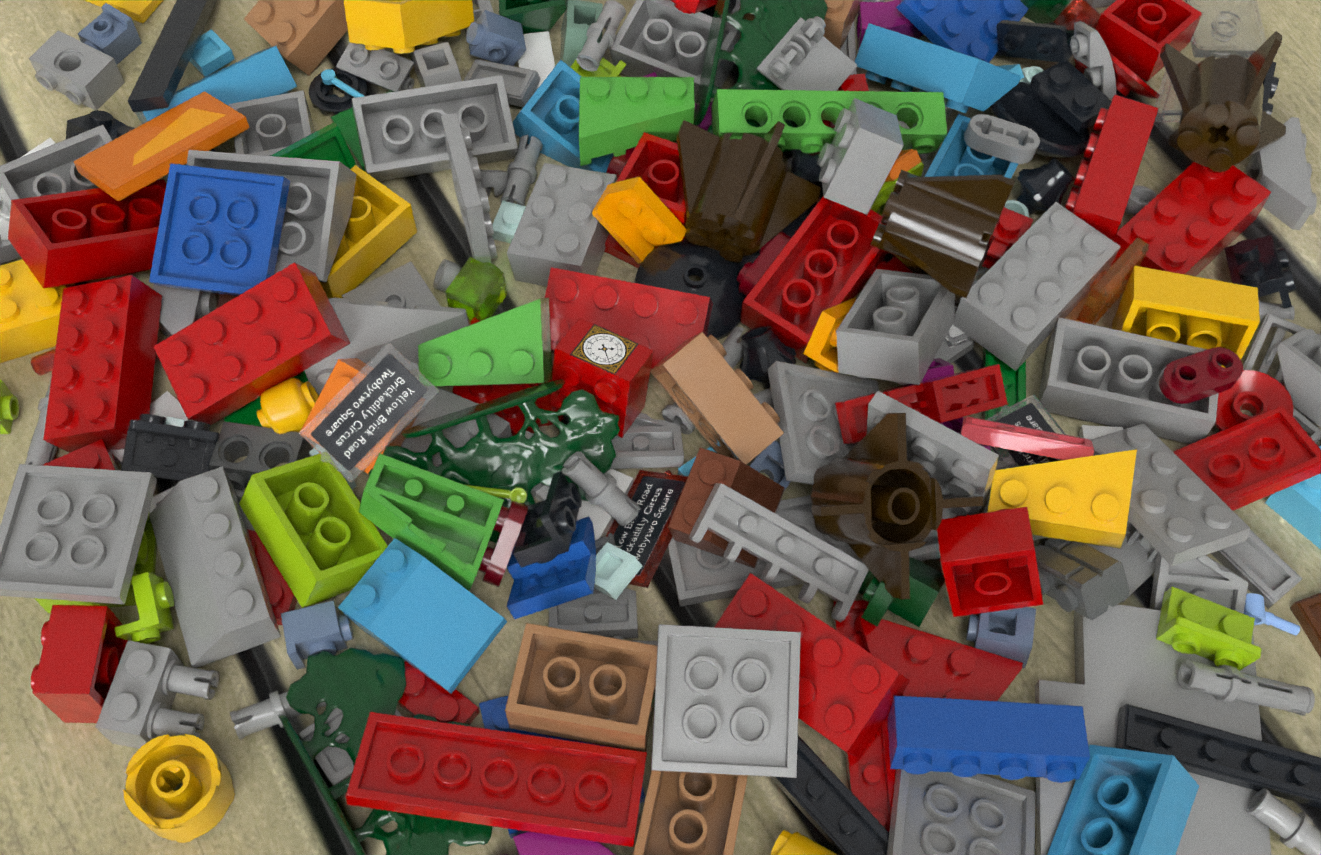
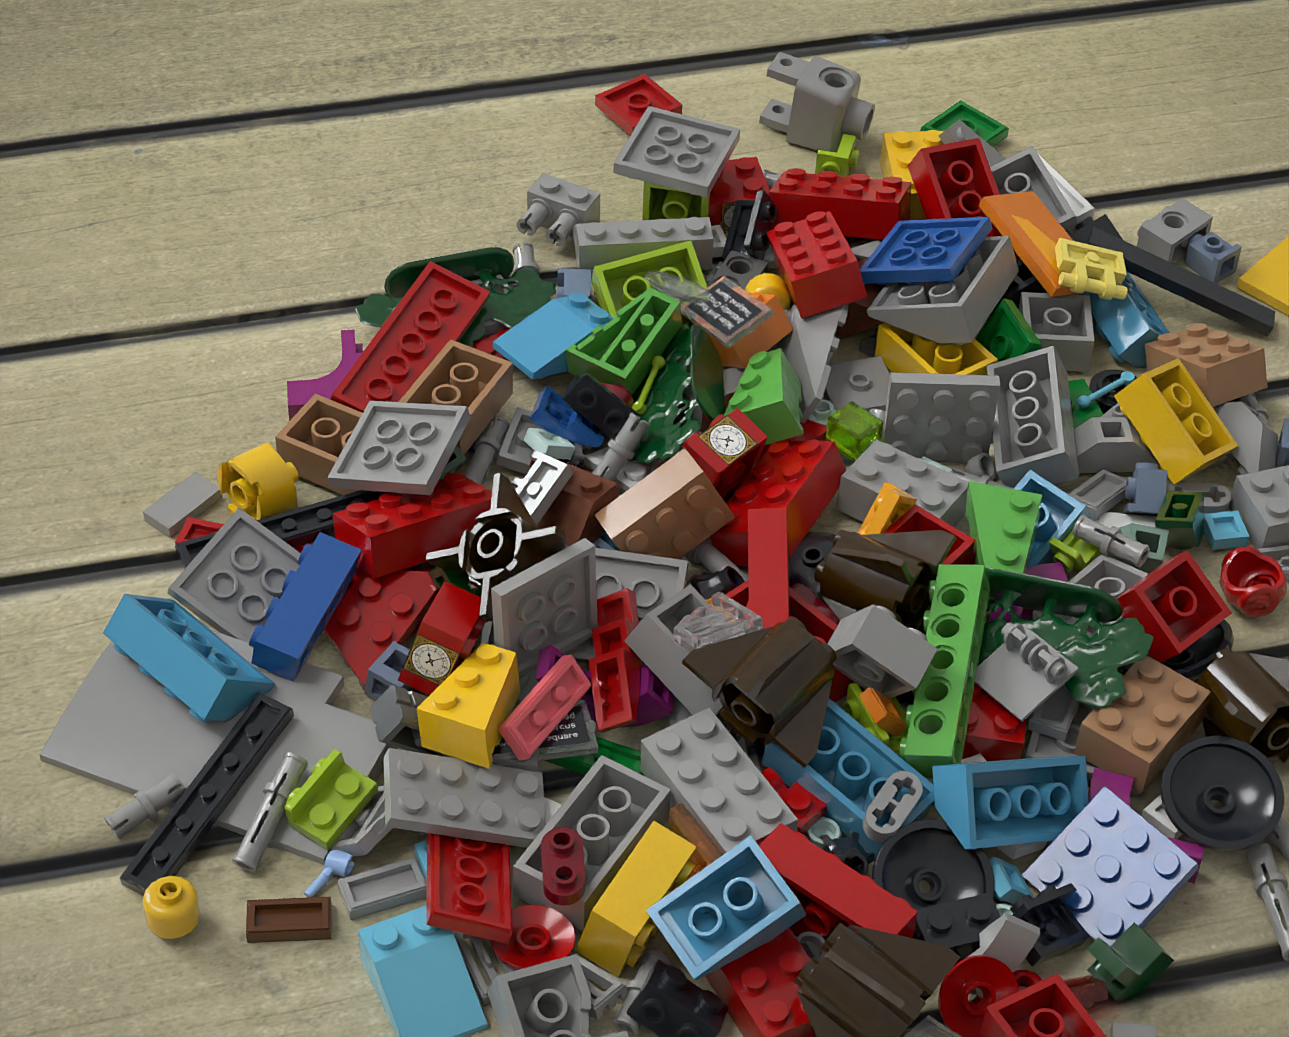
camera: 105 degrees right, 15 degrees down
red brick [31,605,127,723] -> none
lime bracket [115,572,174,644] -> none
yellow brick [123,734,235,843] -> none
medium azure plate [189,29,235,77] -> none
none -> clear dish [645,271,712,308]
none -> dark azure slope [646,835,806,981]
none -> clear wing [674,592,763,652]
none -> red slope [748,508,790,633]
none -> light yellow plate [1055,238,1127,300]

